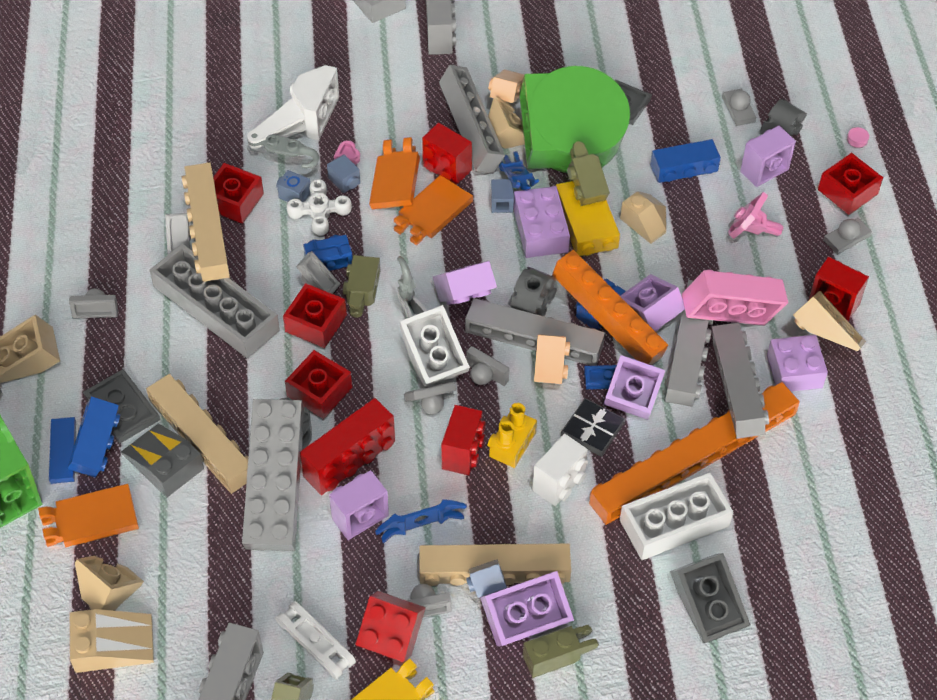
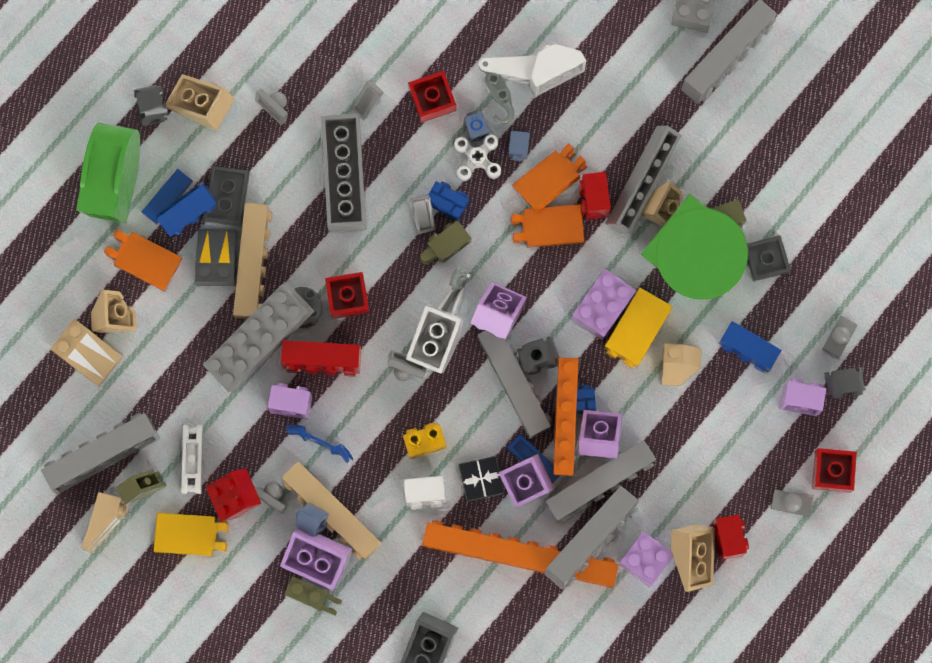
camera: 45 degrees right, 25 degrees up
tan brick [182,162,230,282] -> none
red brick [283,283,347,348] -> none
bright pink tile [334,141,360,165] -> none
red brick [442,405,486,476] -> none
light grey tile [467,346,510,386] -> none
light nougat brick [488,69,524,103] -> none
sand blue brick [491,179,514,213] -> none
blue piece [499,151,539,190] -> none
light nougat brick [534,334,570,384] -> none
olive hinge [567,141,610,206] -> none
white brick [620,473,733,560] -> none
bright pink brick [682,270,788,326] -> none
bright pink piece [728,192,783,239] -> none
bright pink tile [847,127,869,148] -> none

